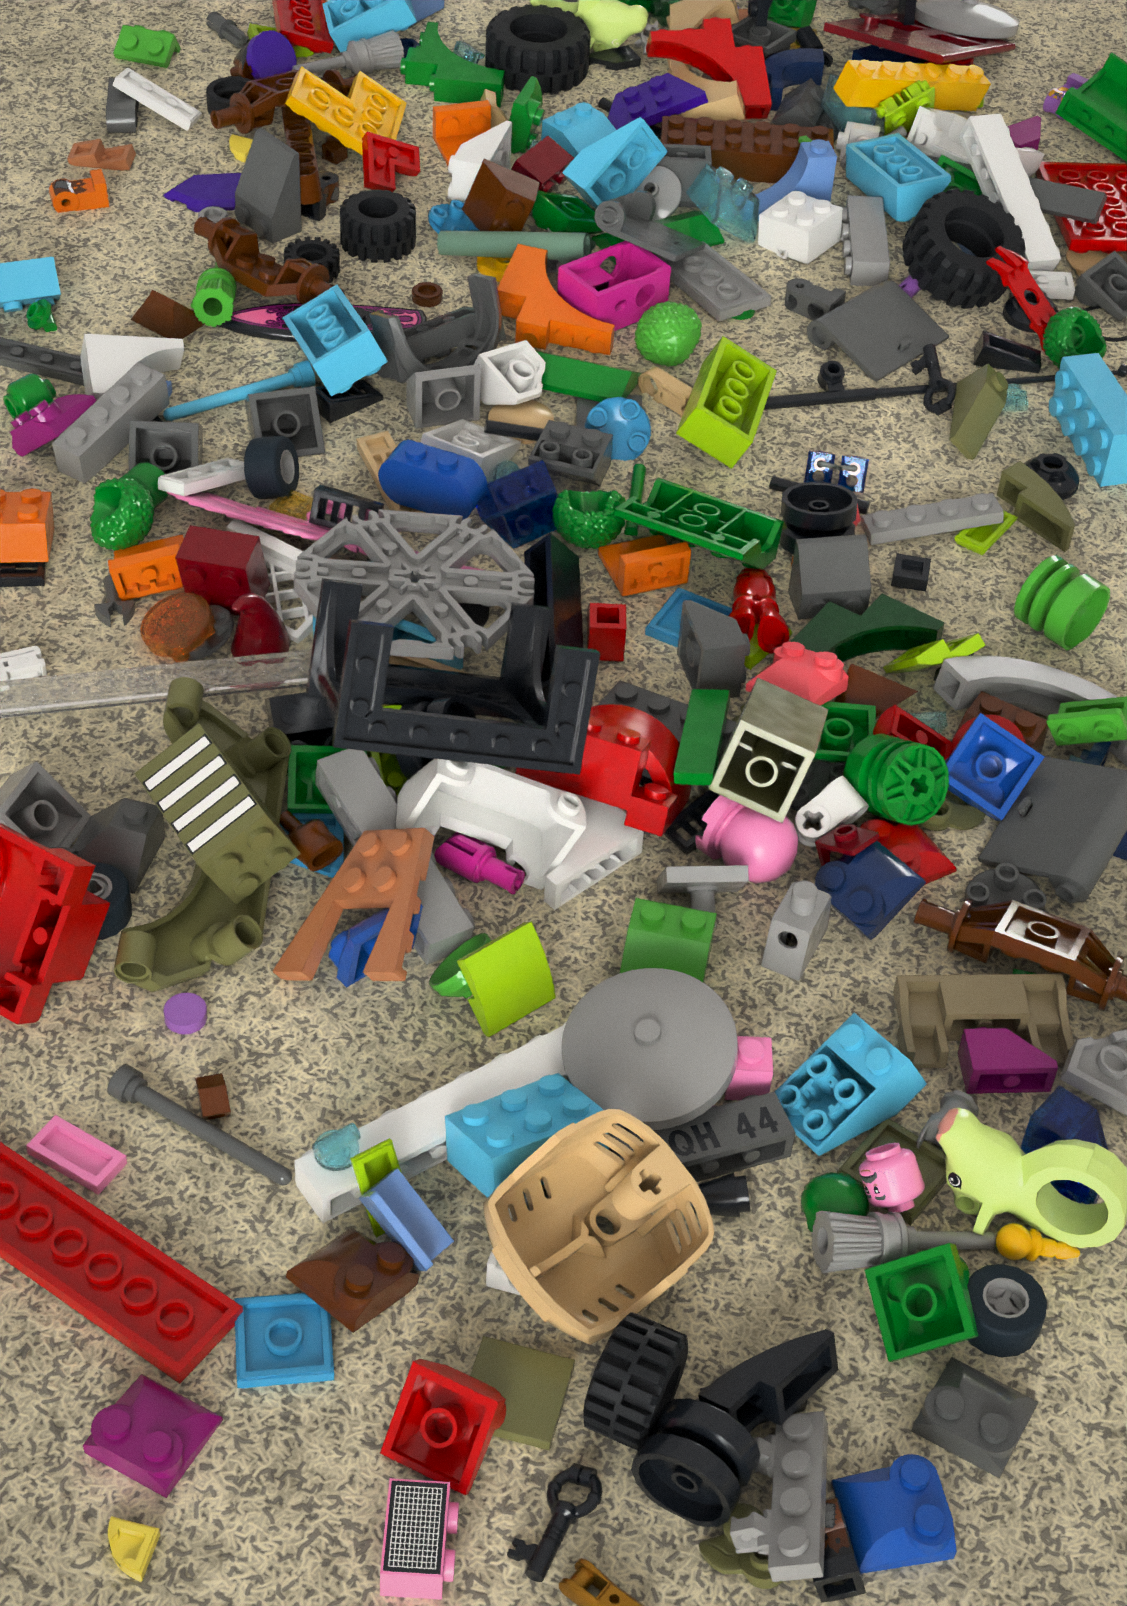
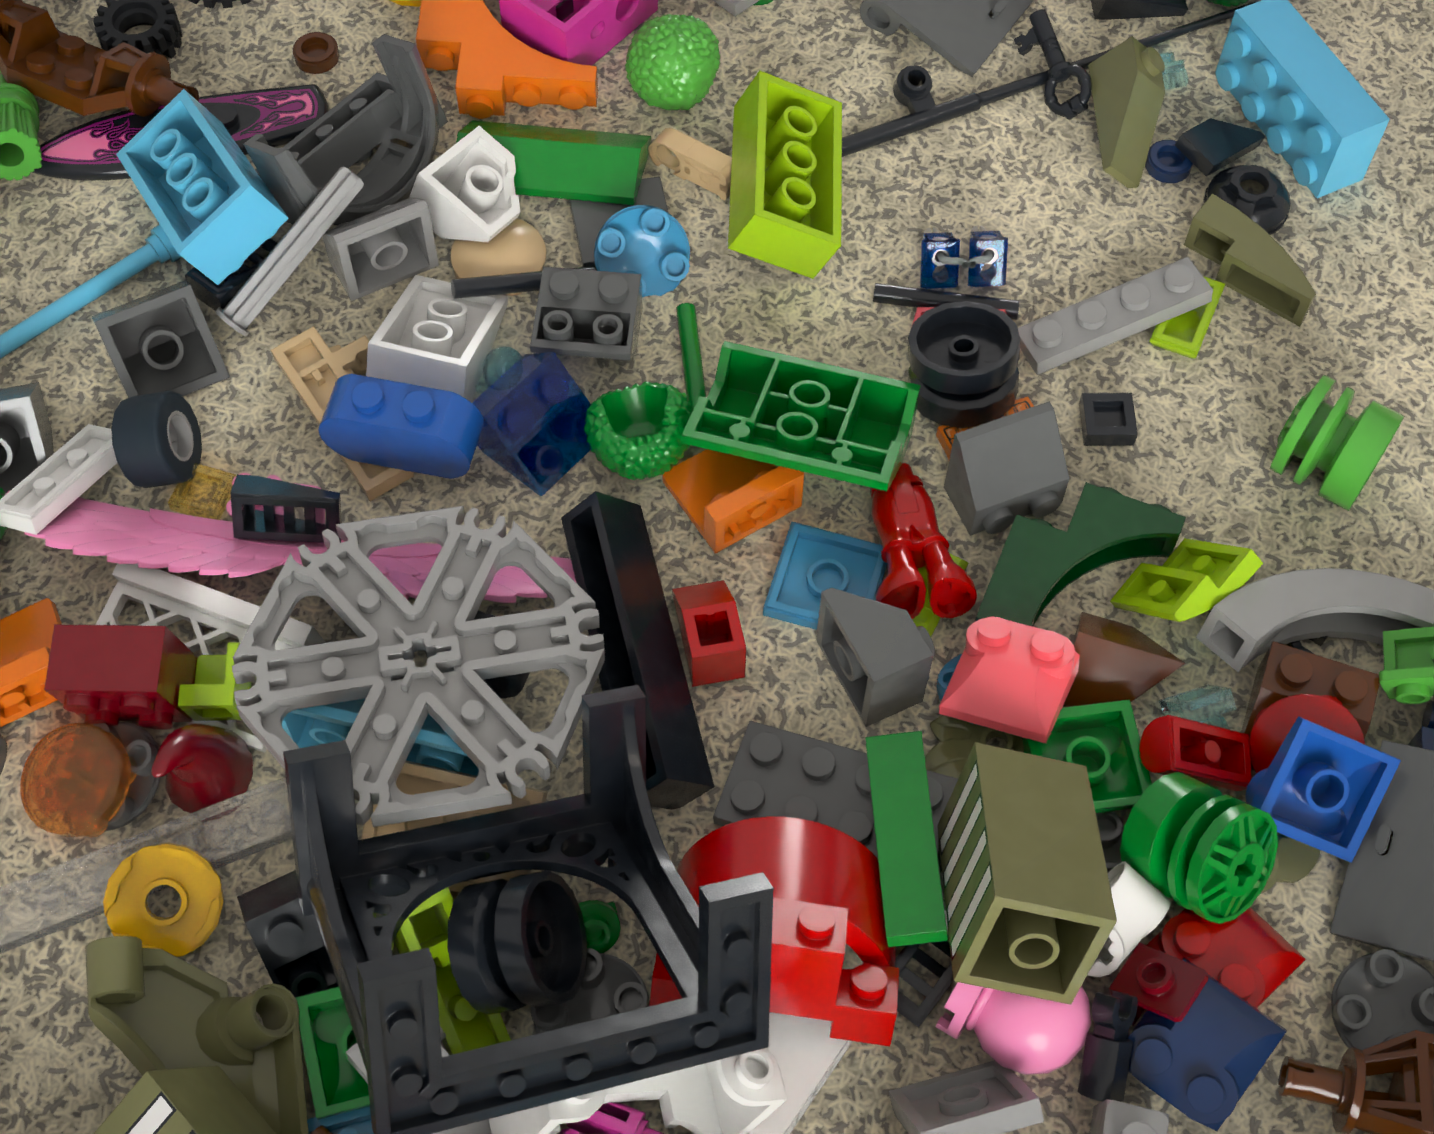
camera: 10 degrees left, 15 degrees up
none -> yellow tile [103,842,224,957]
none -> lime panel [178,642,252,721]
none -> light grey axle [215,166,364,337]
none -> black bar [1077,991,1138,1102]
none -> dark blue tile [1145,140,1193,183]
none -> black tile [1175,118,1266,177]

